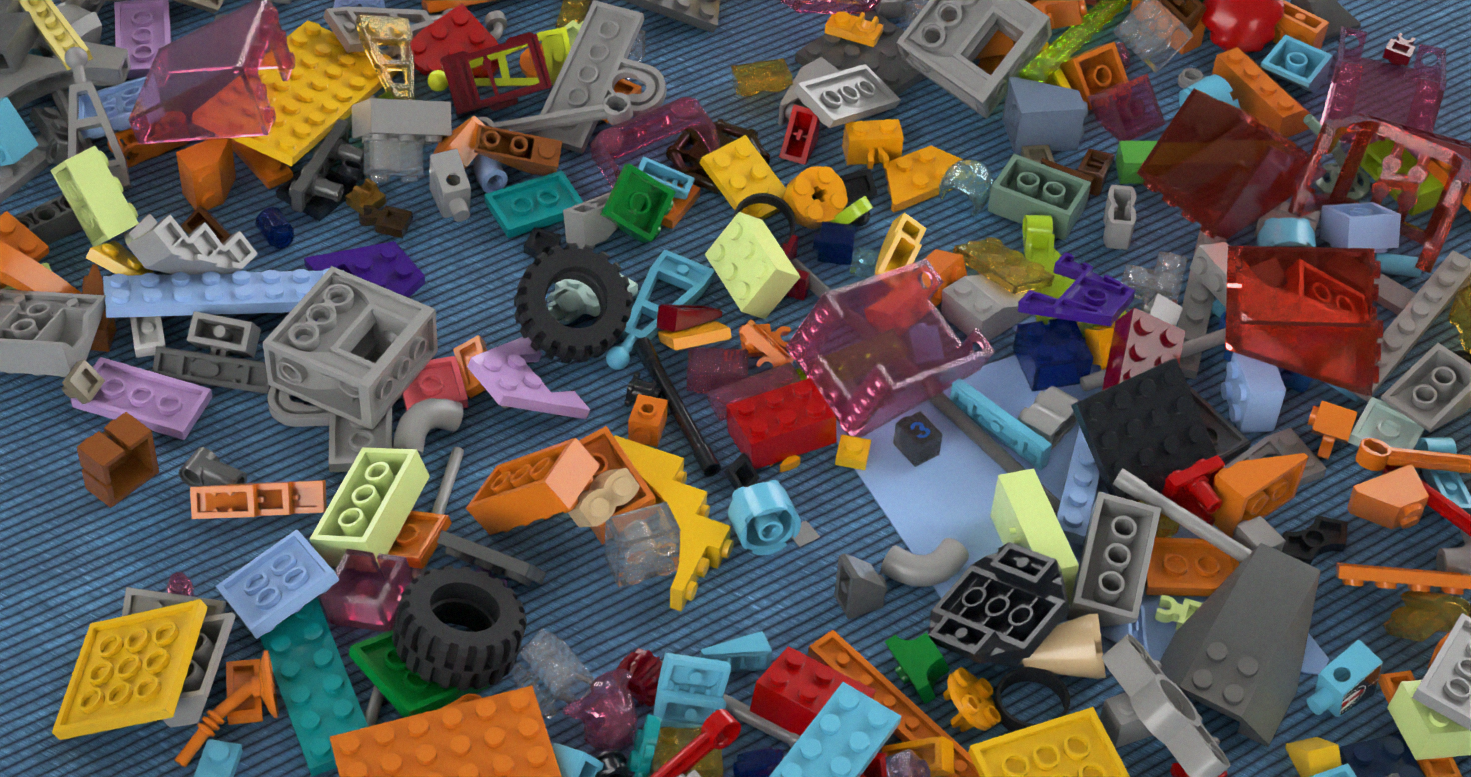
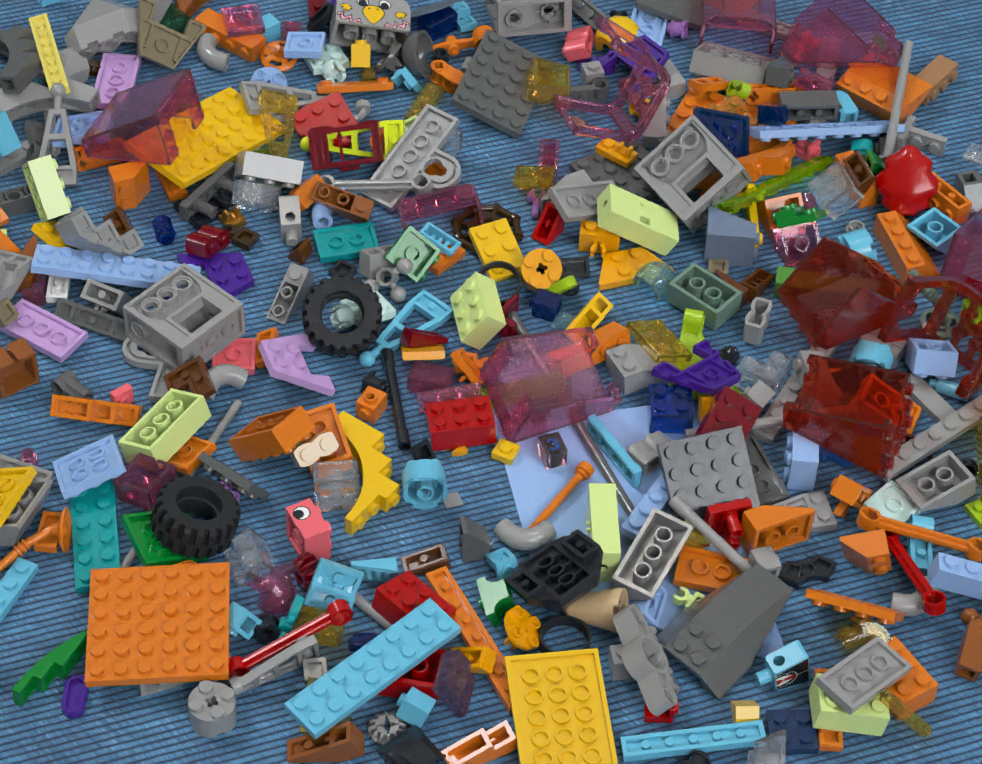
camera: 15 degrees right, 0 degrees up
none -> clear pink bracket [22,274,47,306]
none -> dark brown plate [88,60,101,76]
none -> coral plate [110,383,134,404]
none -> reddish brown plate [163,356,217,399]
none -> dark red brick [185,225,230,258]
none -> light grey slope [266,263,315,325]
none -> coral brick [285,498,332,560]
none -> reddish brown slope [288,238,313,264]
none -> light grey piece [364,258,413,302]
none -> reddish brown slope [401,543,452,575]
none -> medium azure bracket [485,547,518,581]
none -> medium lavender bar [526,188,546,219]
none -> orange piece [528,461,595,528]
none -> clear pink brick [538,138,560,177]
none -> yellowish green brick [597,183,679,256]
none -> black plate [720,345,740,366]
none -> green plate [773,203,826,229]

